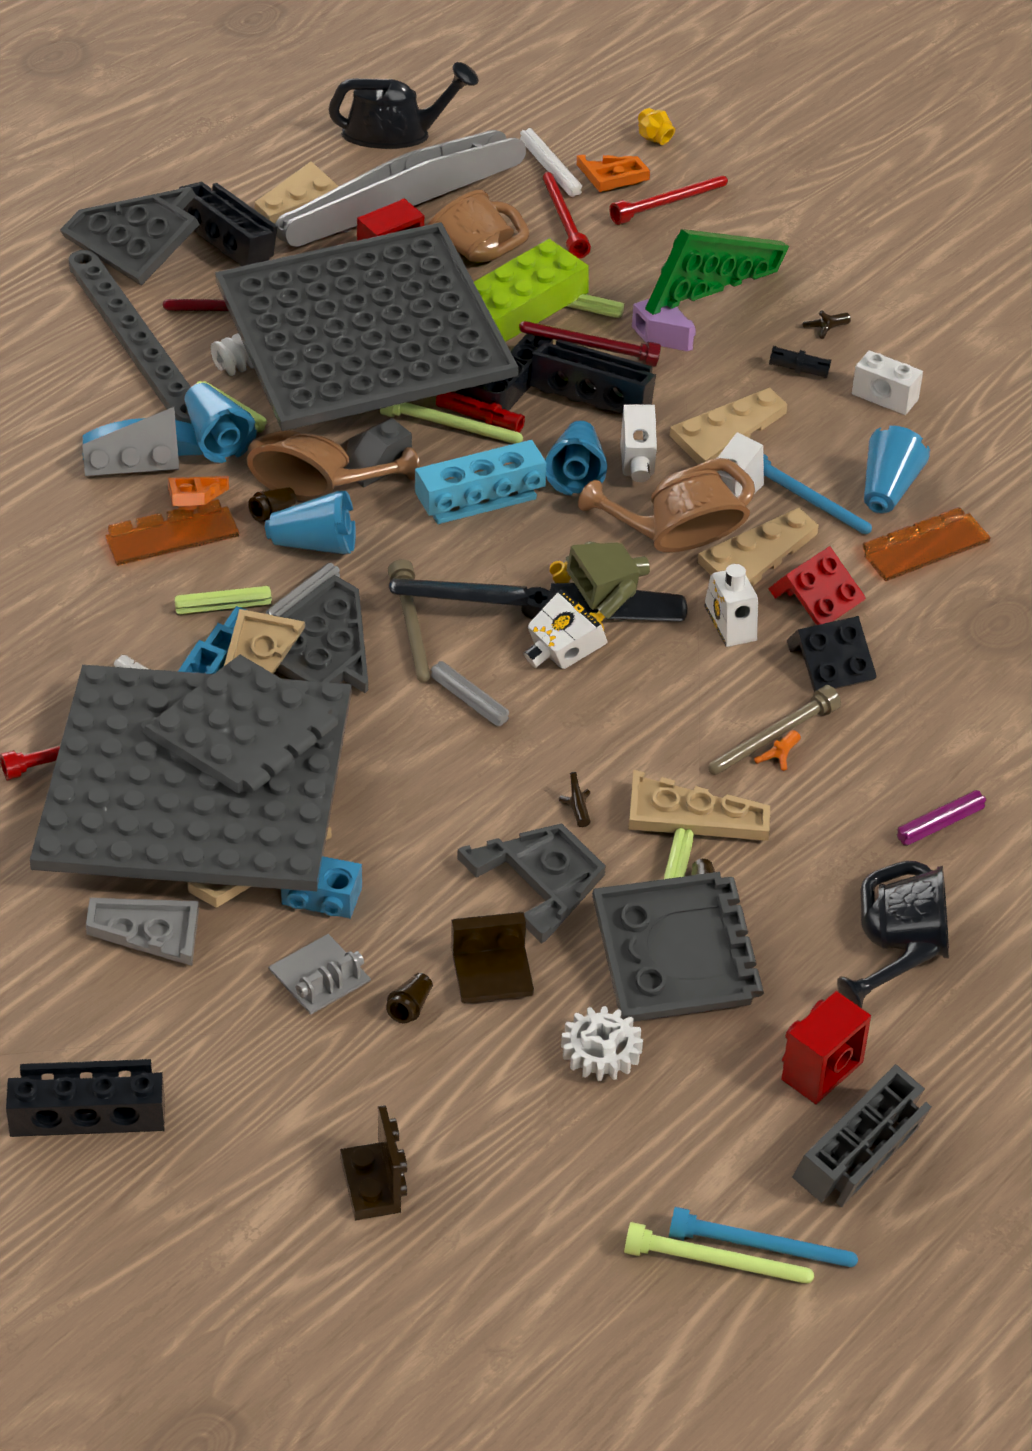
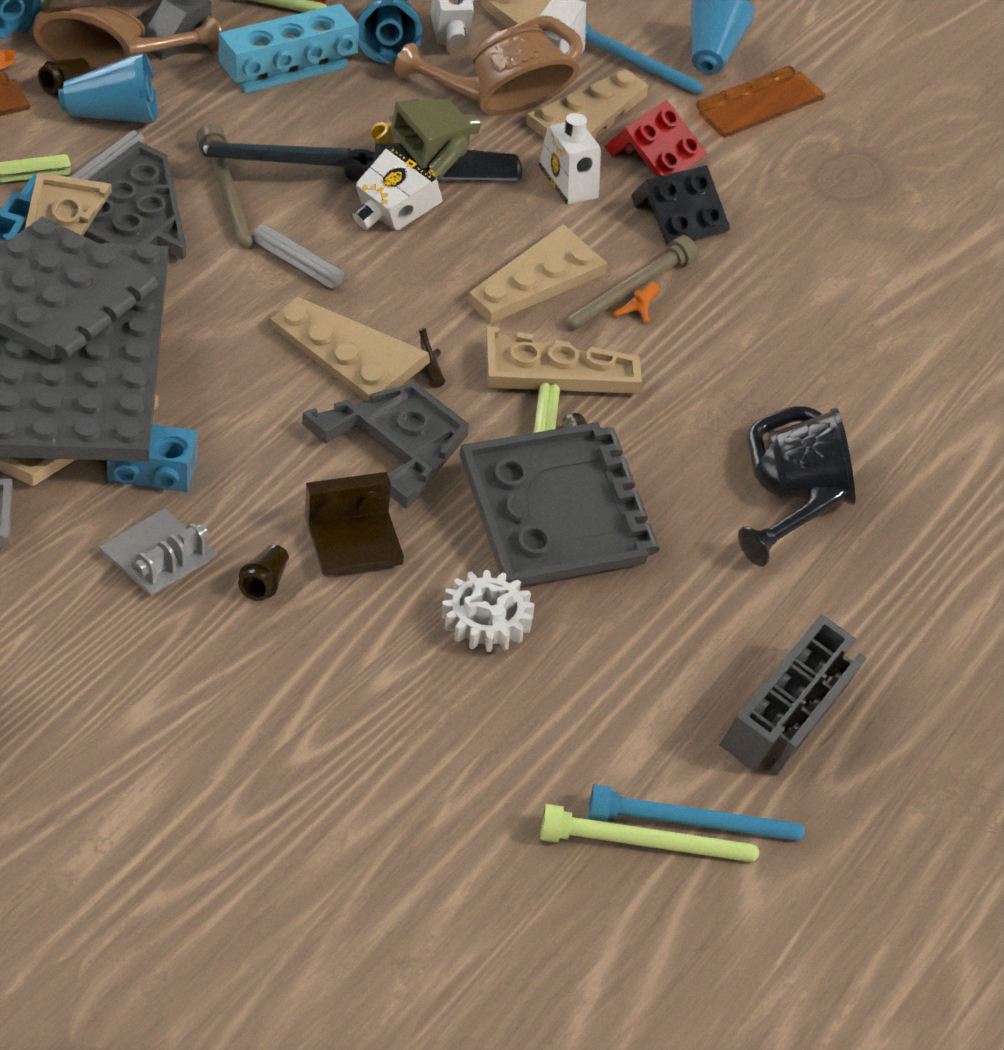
camera: 10 degrees left, 0 degrees up
dark brown bracket [340,1105,407,1221] -> none
red brick [781,991,871,1105] -> none
magenta axle [896,790,986,846] -> none
none -> tan wing [270,297,430,401]
none -> tan wing [468,224,608,324]

